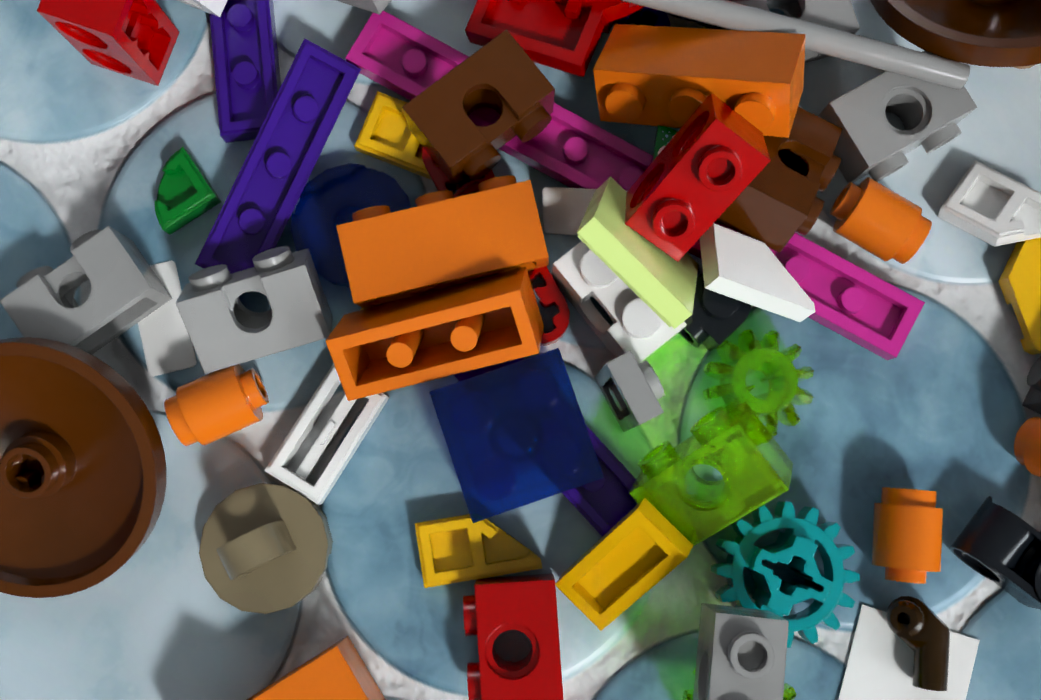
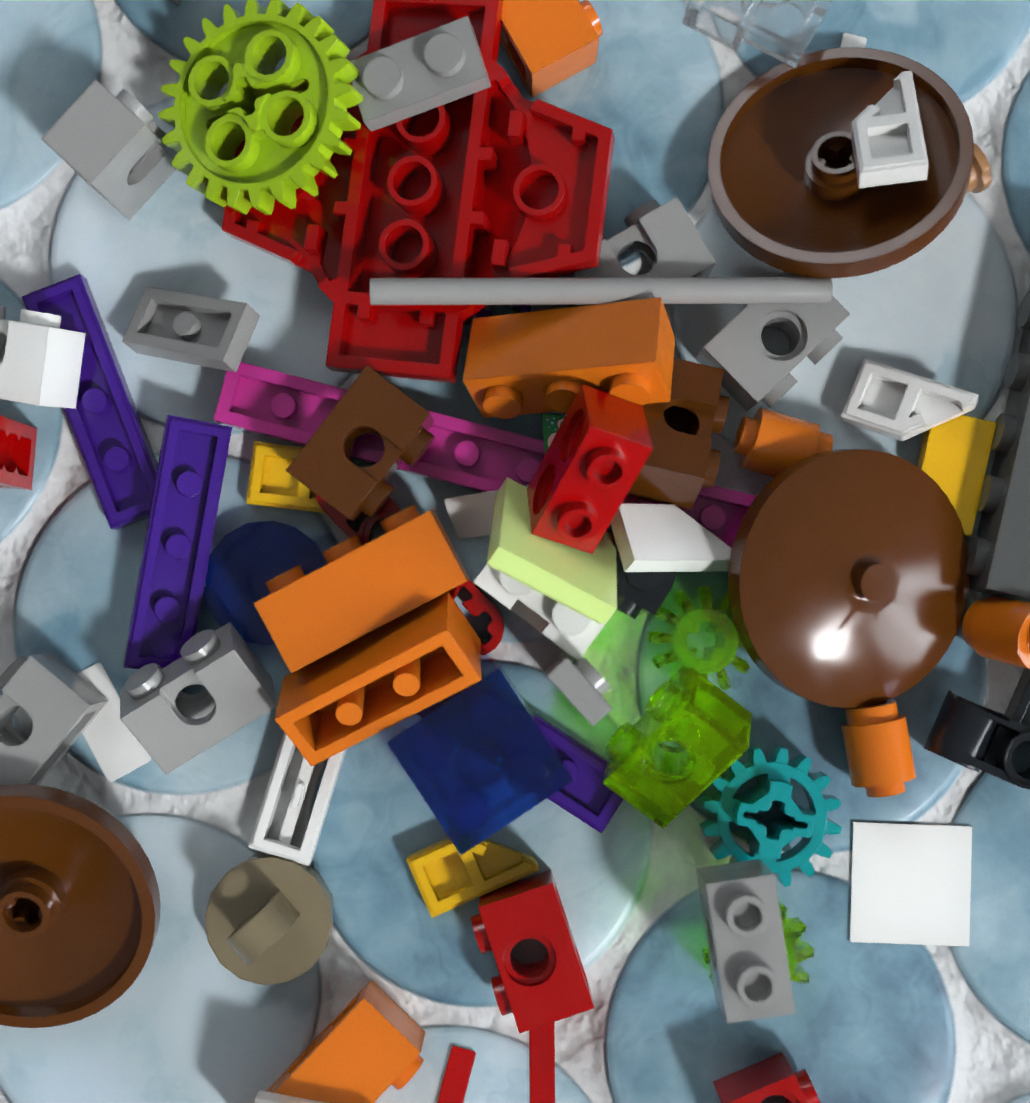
camera: 10 degrees left, 5 degrees up
green tile [155,147,222,235] -> none
orange brick [164,364,269,446] -> none
yellow tile [555,498,694,631] -> none
dark brown arm [886,596,950,691] -> none
none -> reddish brown dish [728,449,970,708]

